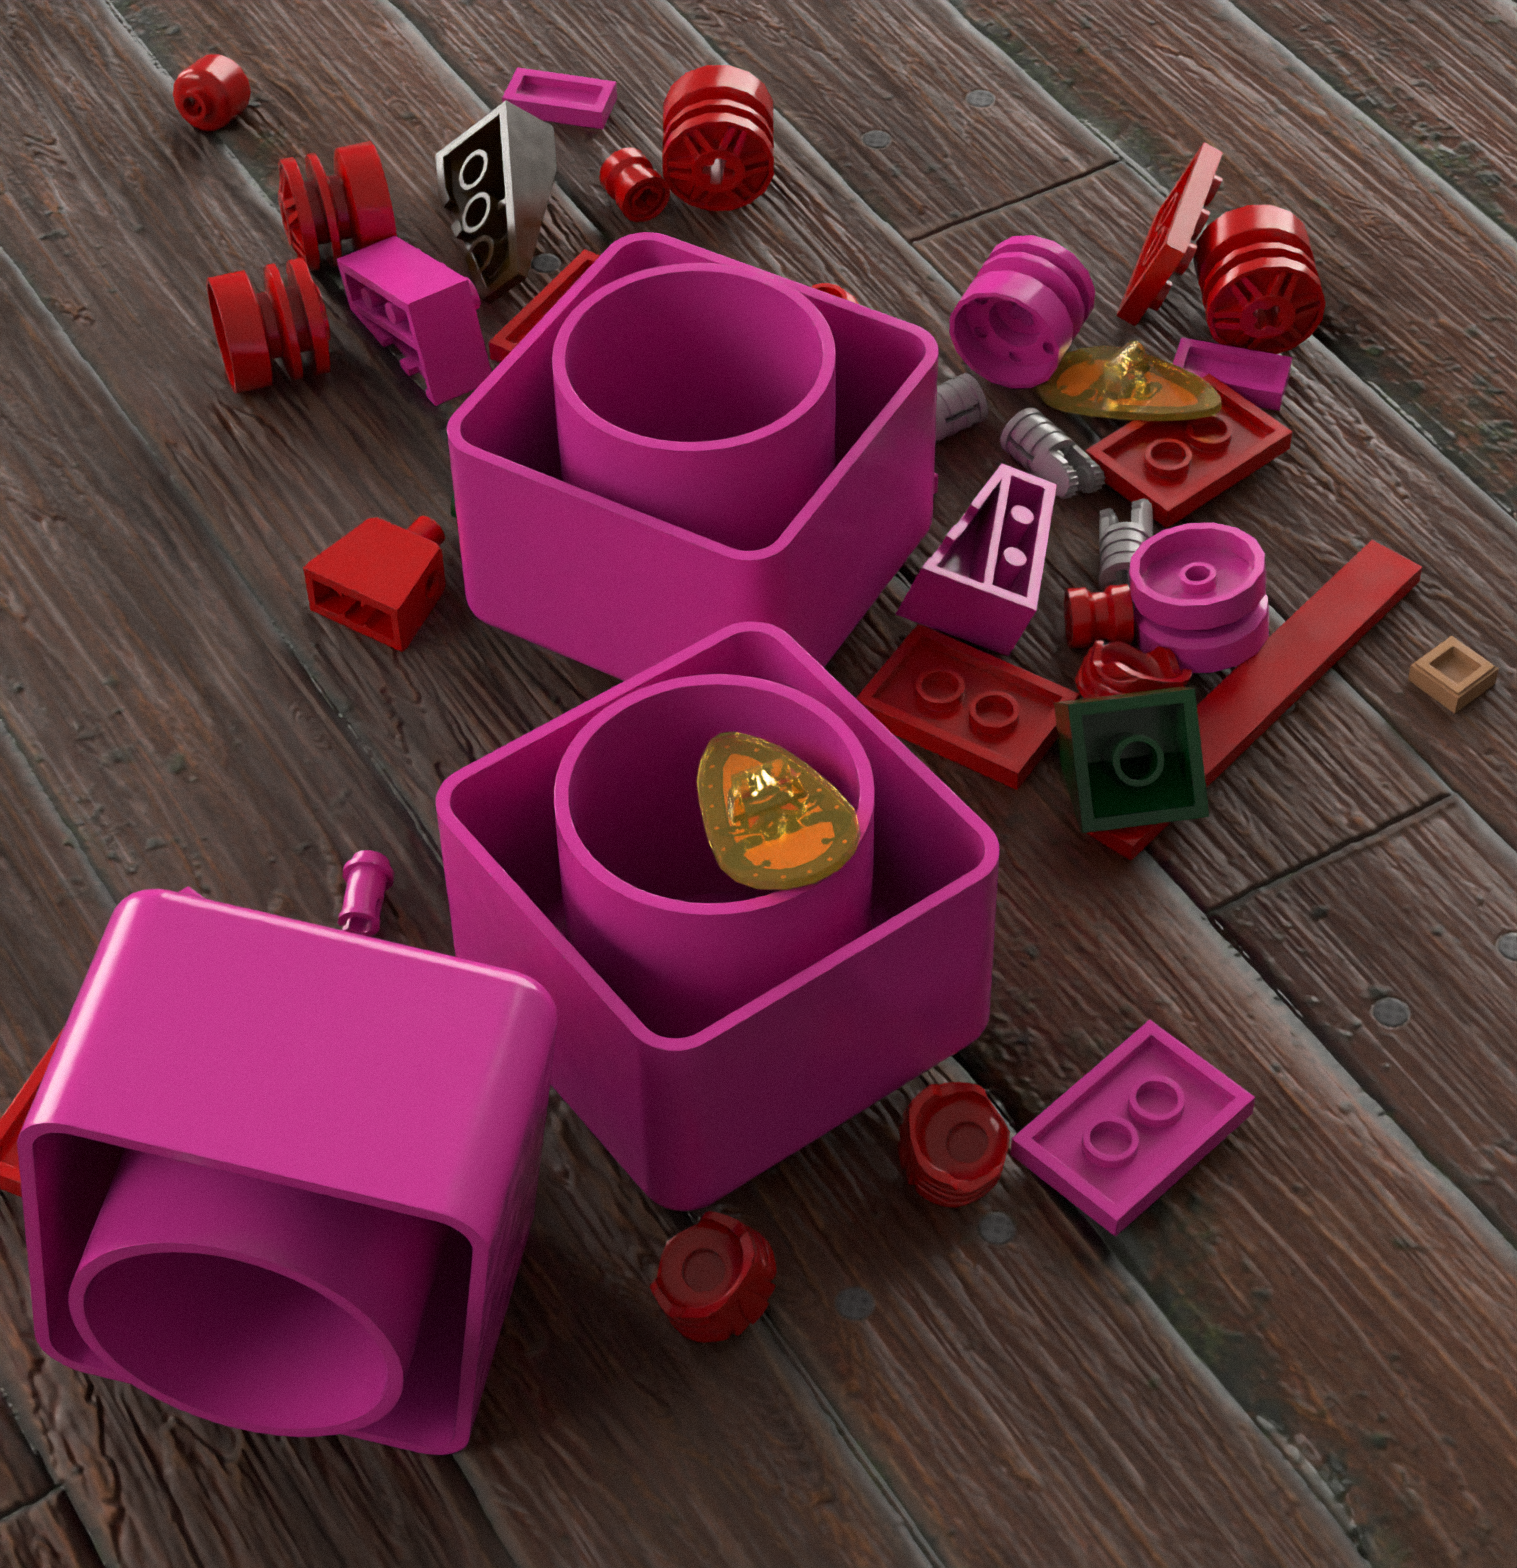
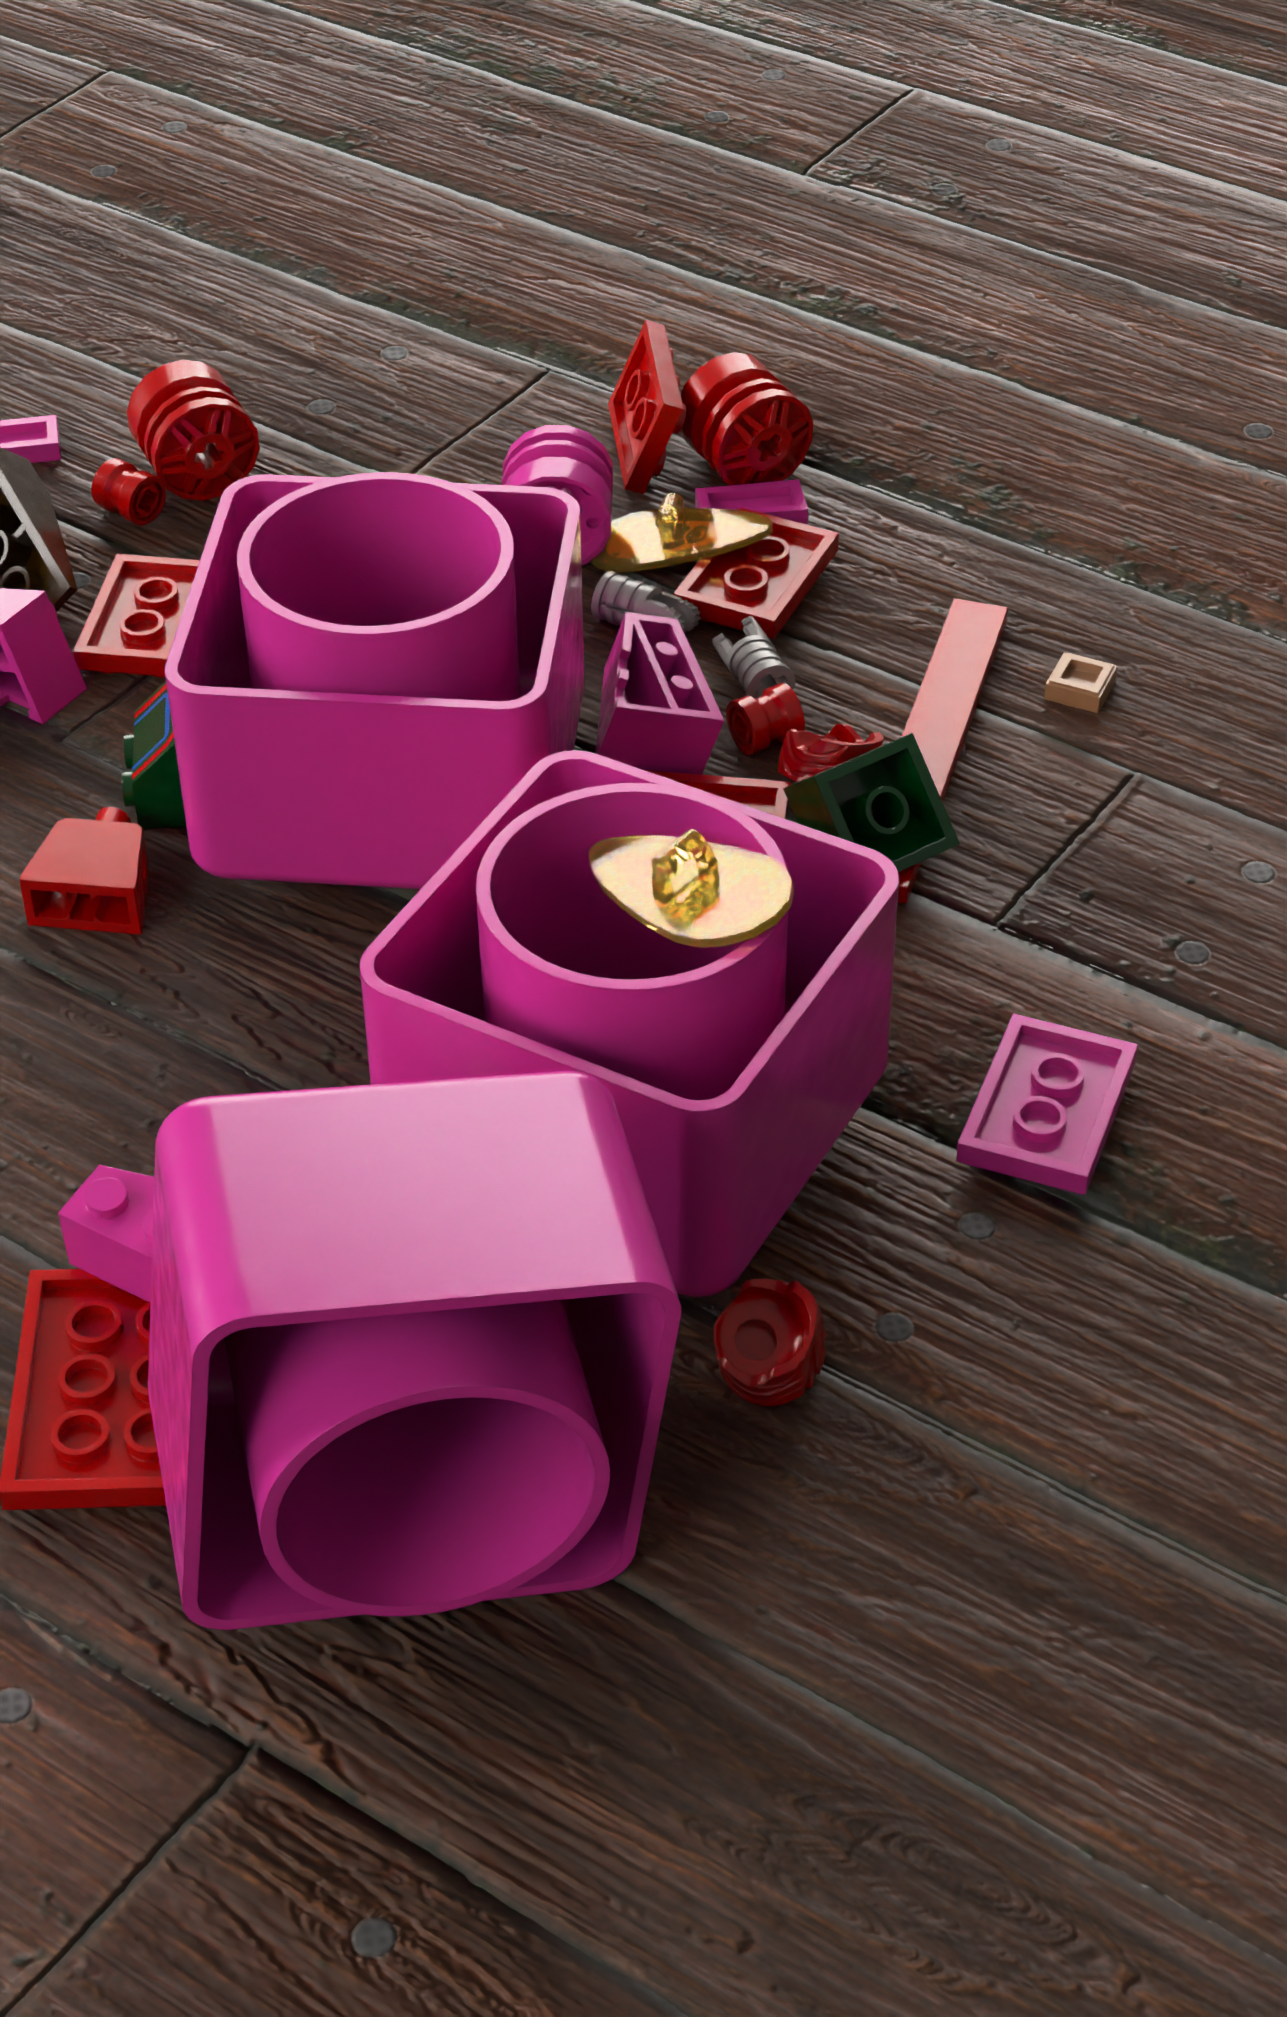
camera: 25 degrees left, 5 degrees down
red hair [898,1082,1010,1208] -> none
dark pink wheel [1129,522,1270,673] -> none

